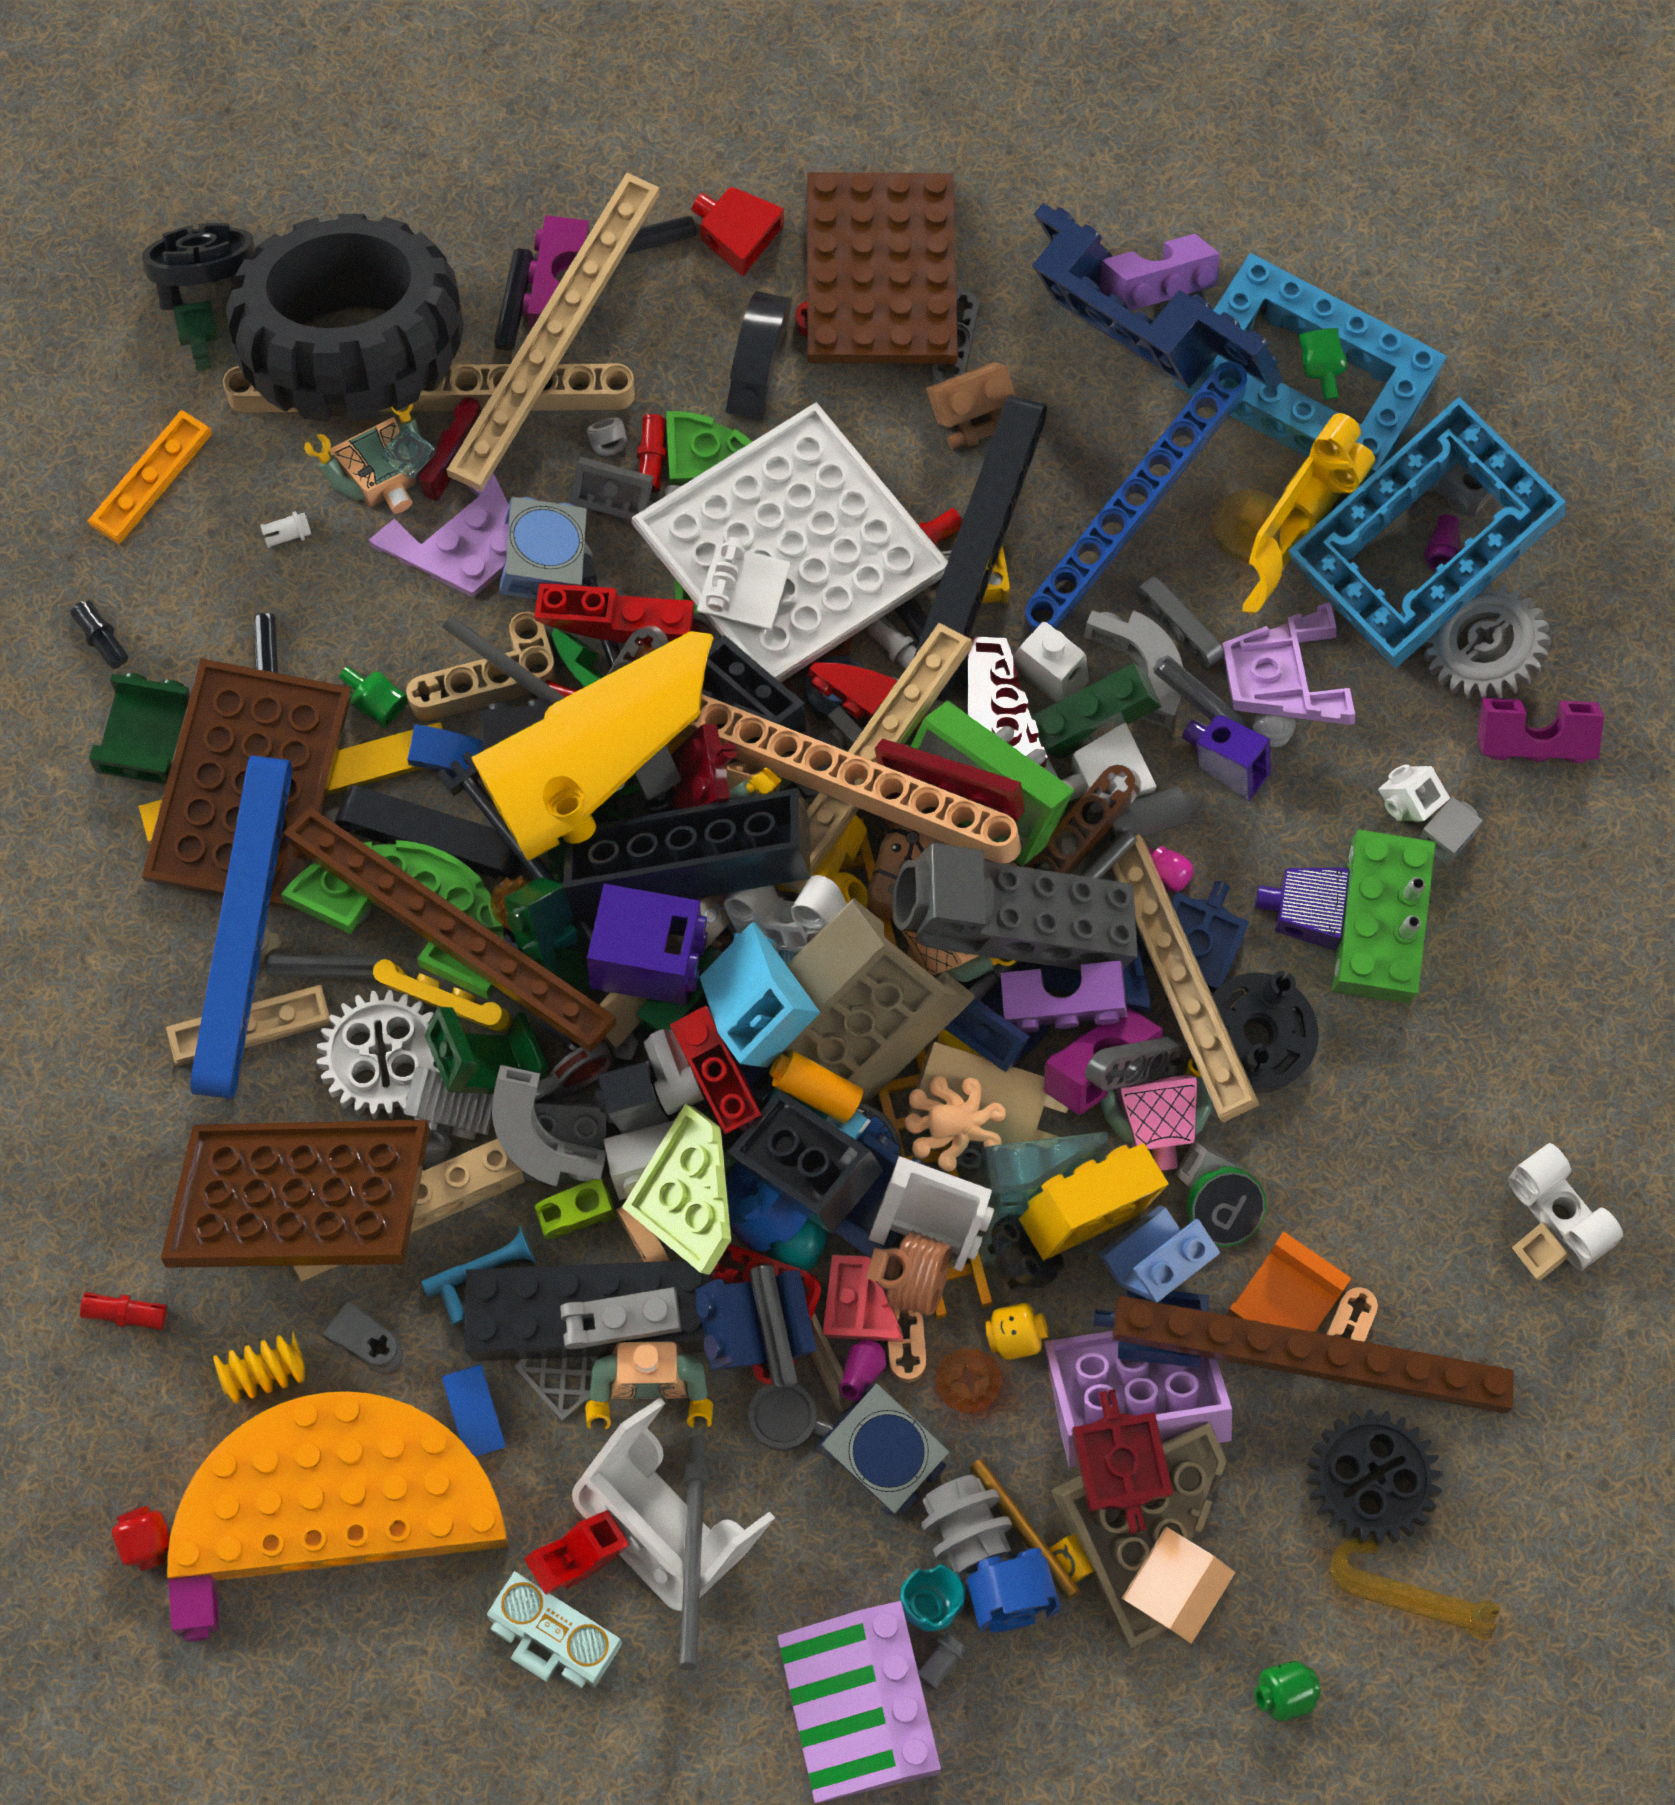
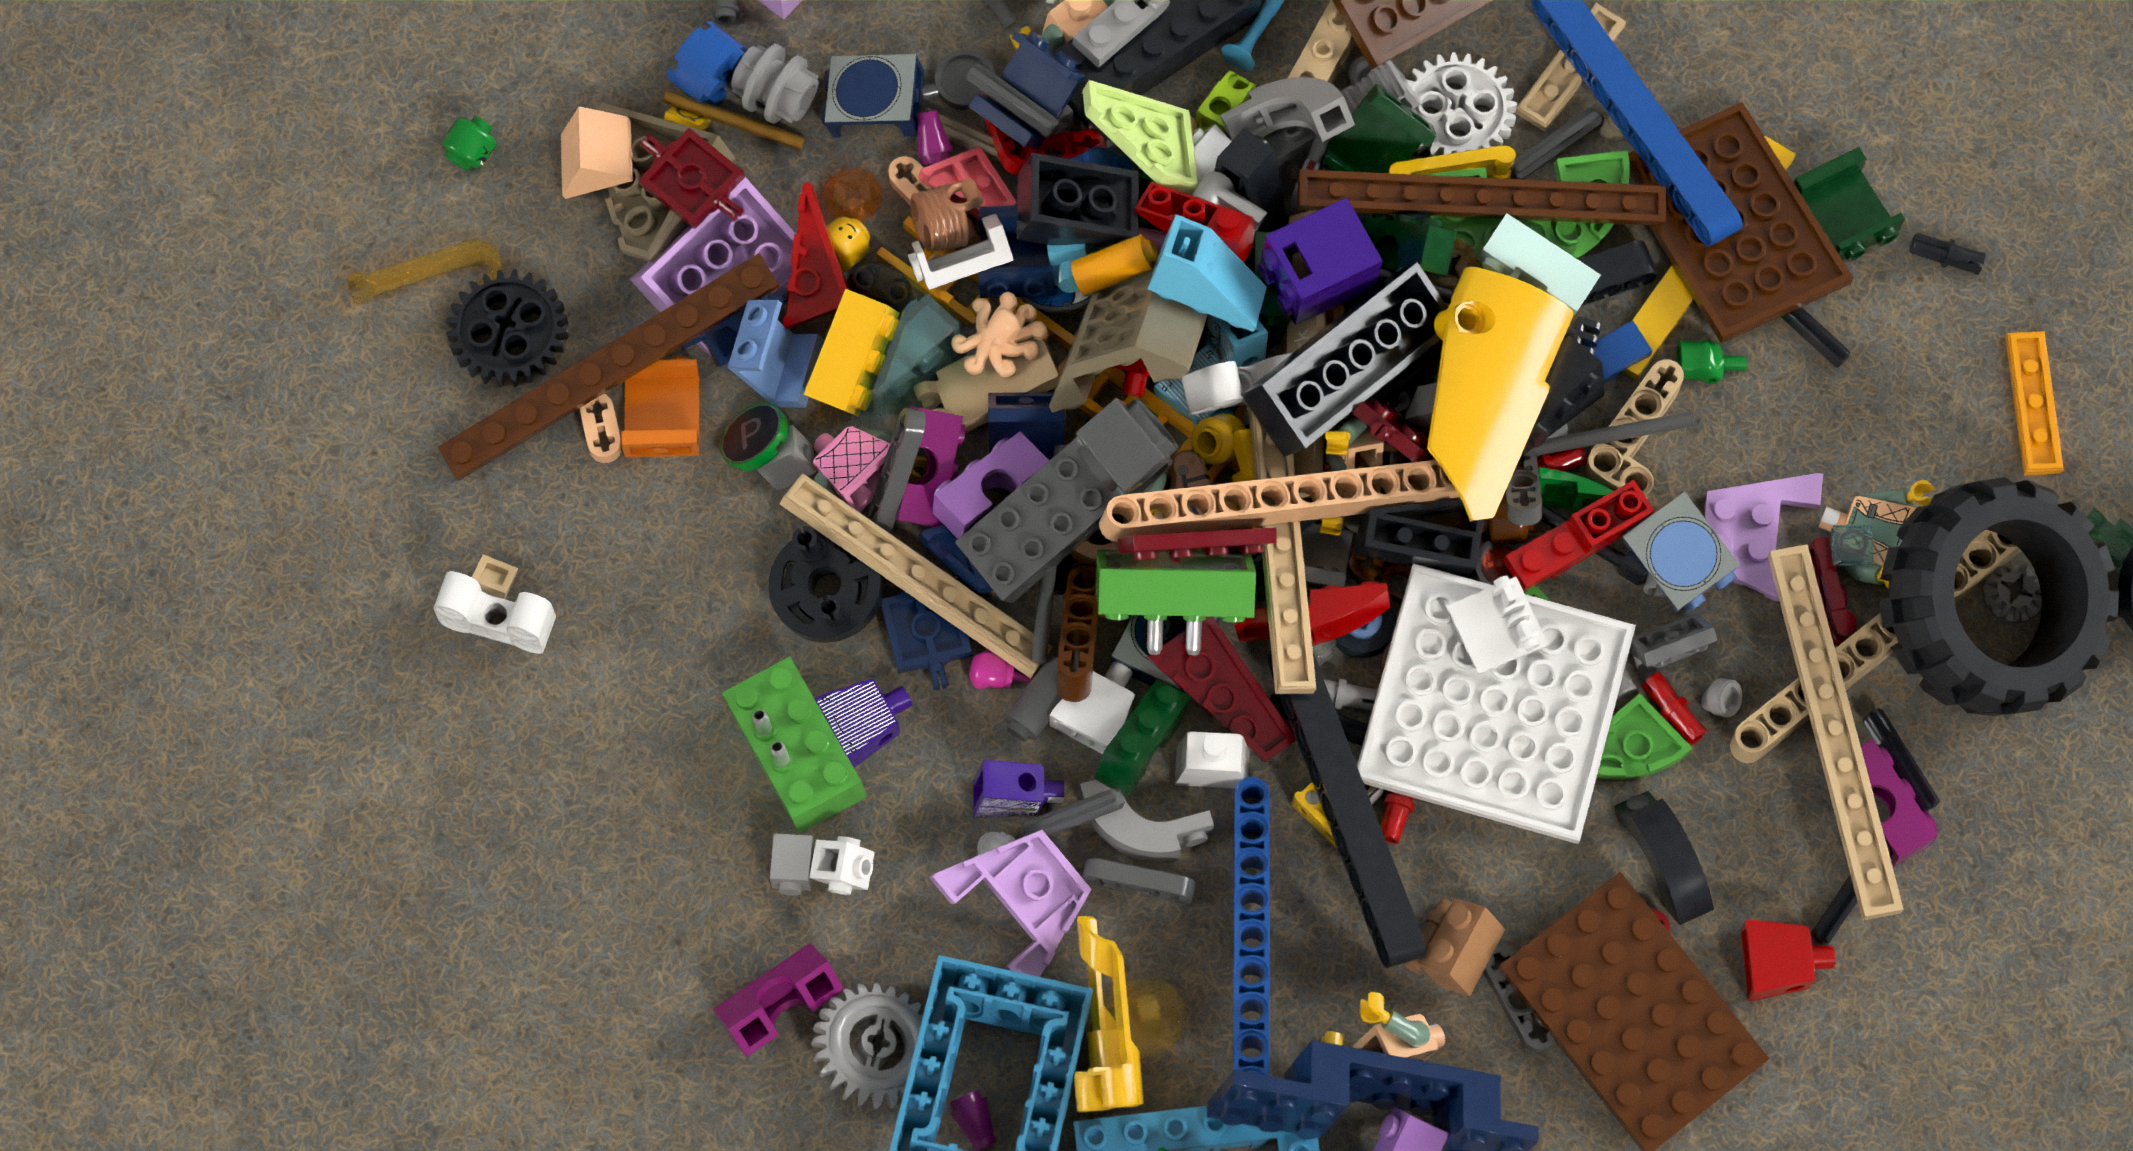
camera: 145 degrees right, 0 degrees up
white pin [260,511,311,548] -> none
teal hair [899,1564,966,1631] -> none
none -> red wing [783,182,849,330]
none -> torso [1321,992,1445,1061]
none -> light aqua piece [1477,213,1601,316]

